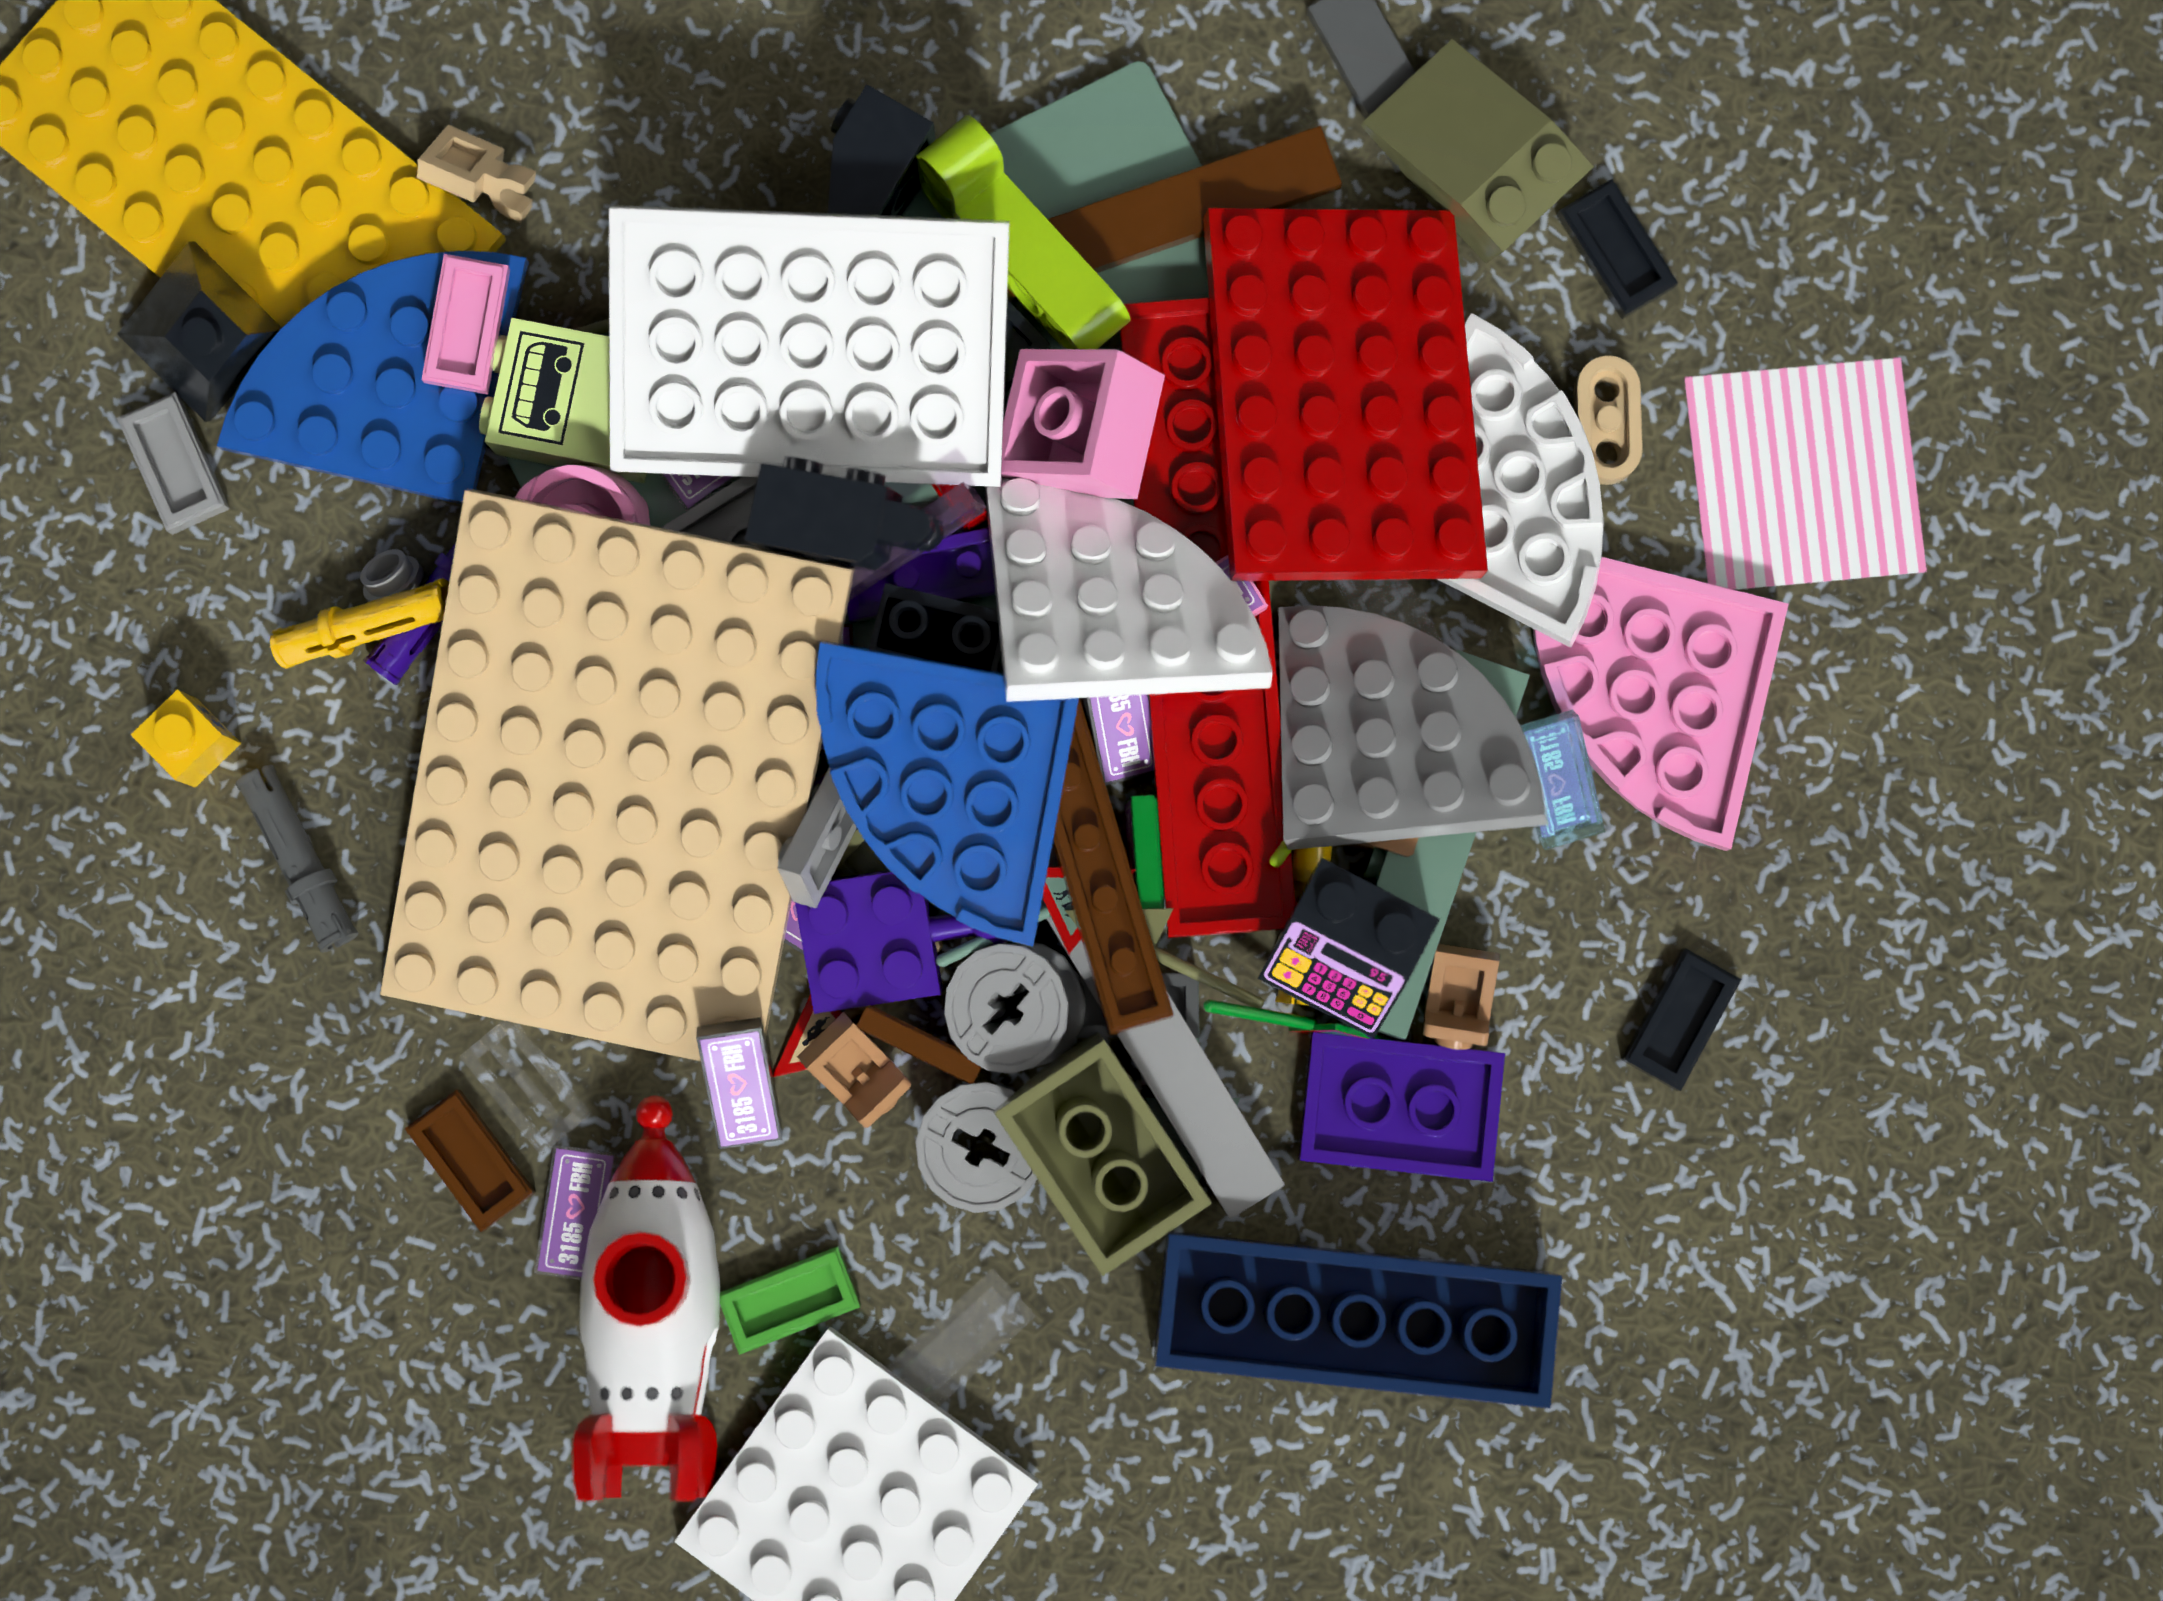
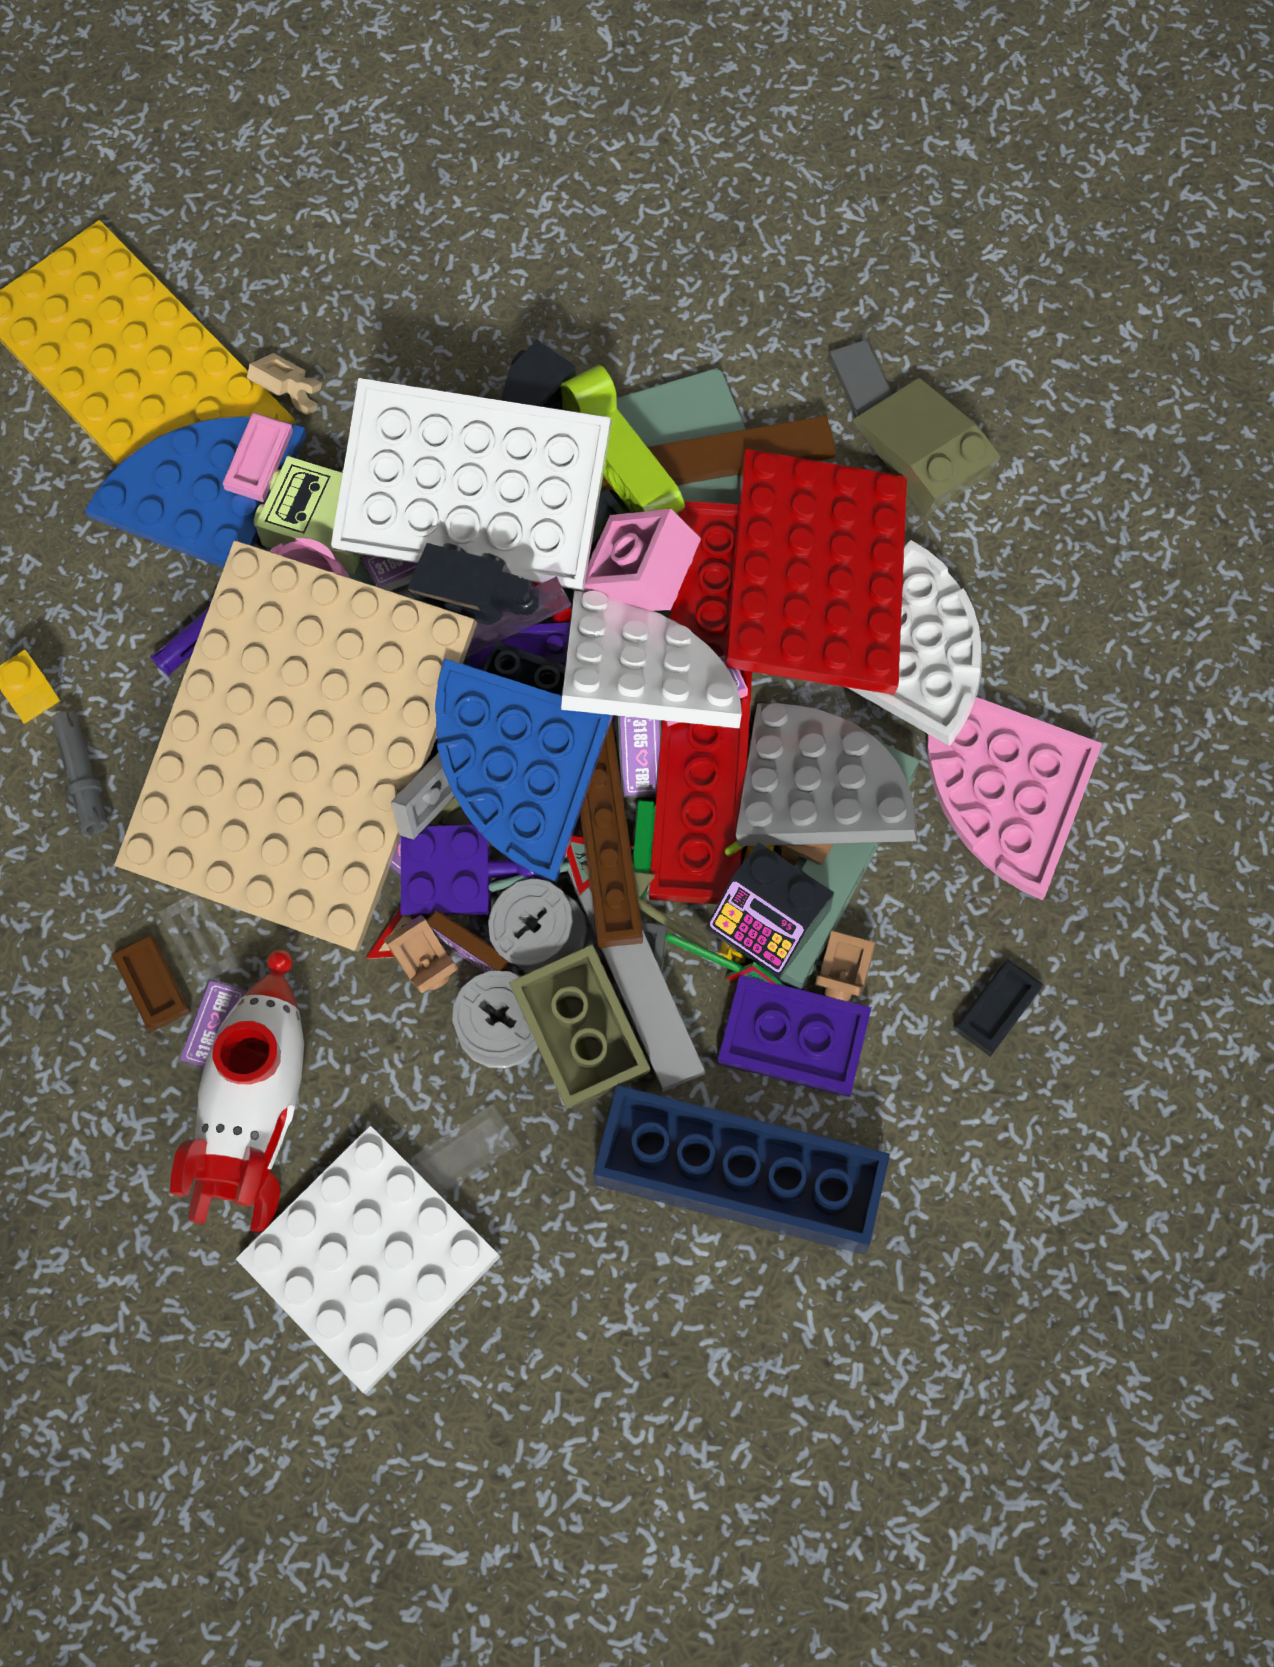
camera: 15 degrees right, 15 degrees down
black slope [117,241,282,422] -> none
light grey tile [117,392,230,535] -> none
yellow pin [270,578,449,669] -> none
light grey plate [360,549,424,602] -> none
tile [696,1017,783,1149] -> none
bright green tile [720,1246,861,1355] -> none
clear light blue tile [1520,709,1605,850] -> none
black tile [1556,179,1678,320] -> none
tan plate [1574,356,1642,485] -> none
sticker [1684,358,1927,590] -> none

